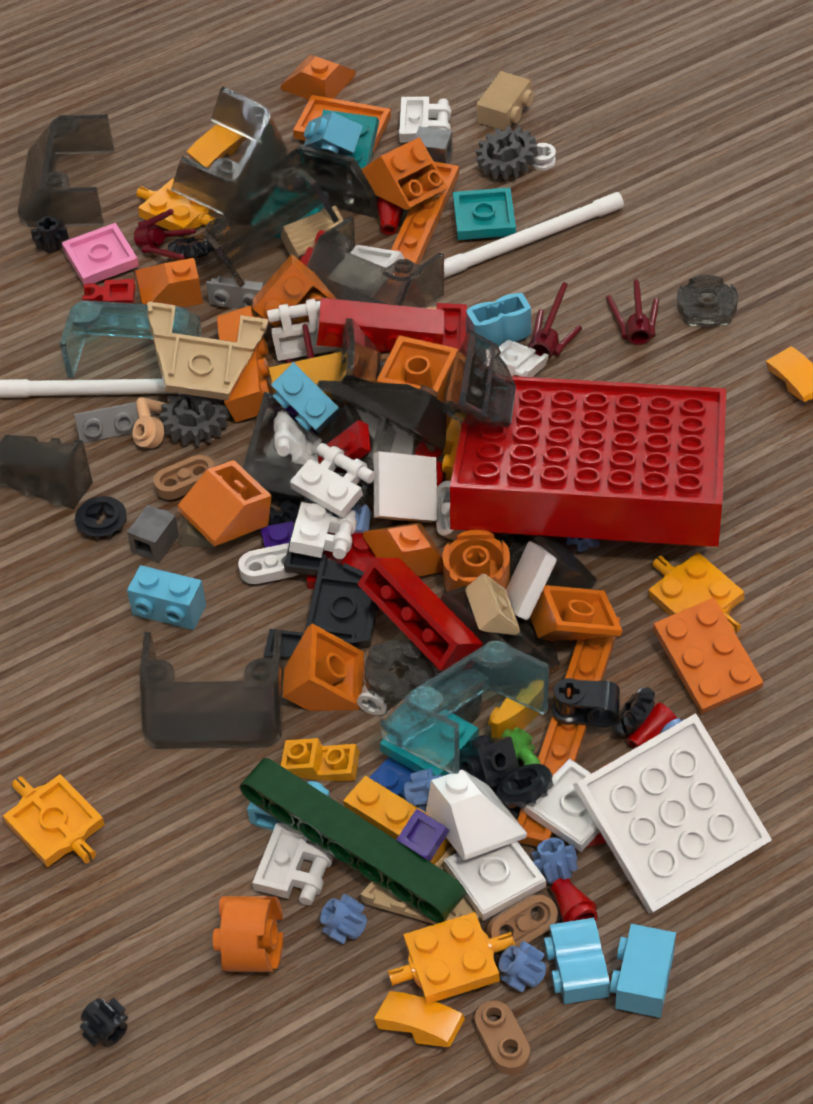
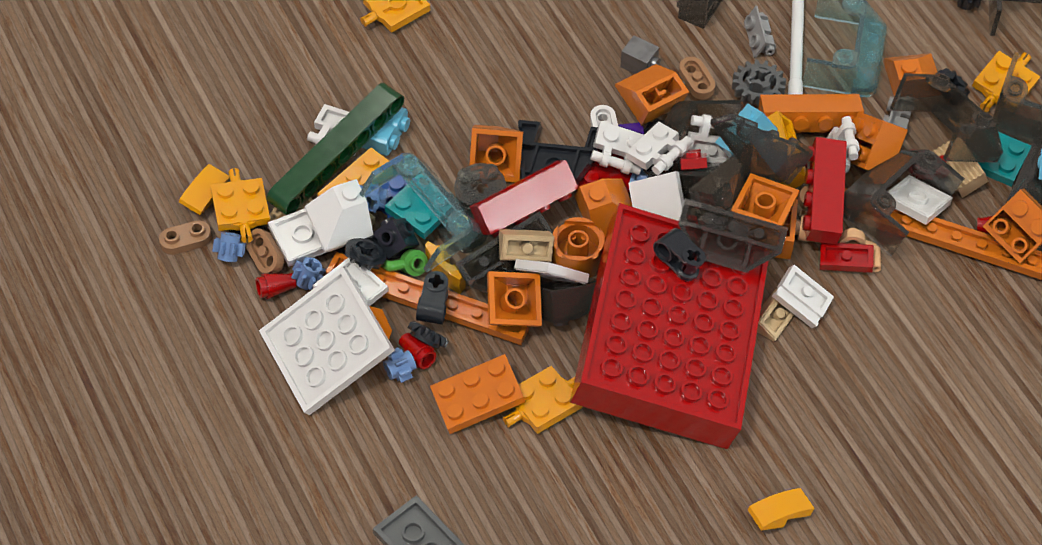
camera: 90 degrees right, 5 degrees up
bright pink plate [62,223,139,285] -> none
black gear [75,496,127,541] -> none
black gear [80,998,128,1047] -> none
red plate [82,279,136,310] -> none
medium azure brick [127,565,206,630] -> none
light nougat plate [132,397,166,449] -> none
dark red plant [134,209,196,260] -> none
clear smoke windscreen [139,630,286,749] -> none
tan wing [147,301,268,400] -> none
orange brick [213,896,284,972] -> none
light orange slope [281,738,360,781] -> none
medium blue gear [320,894,367,944] -> none
dark purple plate [396,808,450,861] -> none
white piece [436,192,624,279] -> none
teal plate [453,187,516,240] -> none
medium azure brick [466,293,531,351] -> none
dark red plant [528,282,582,359] -> none
medium azure brick [544,918,610,1004] -> none
dark red plant [606,279,659,345] -> none
medium azure brick [610,924,676,1018] -> none
clear smoke plate [677,275,738,327] -> none
none -> black piece [653,228,706,281]

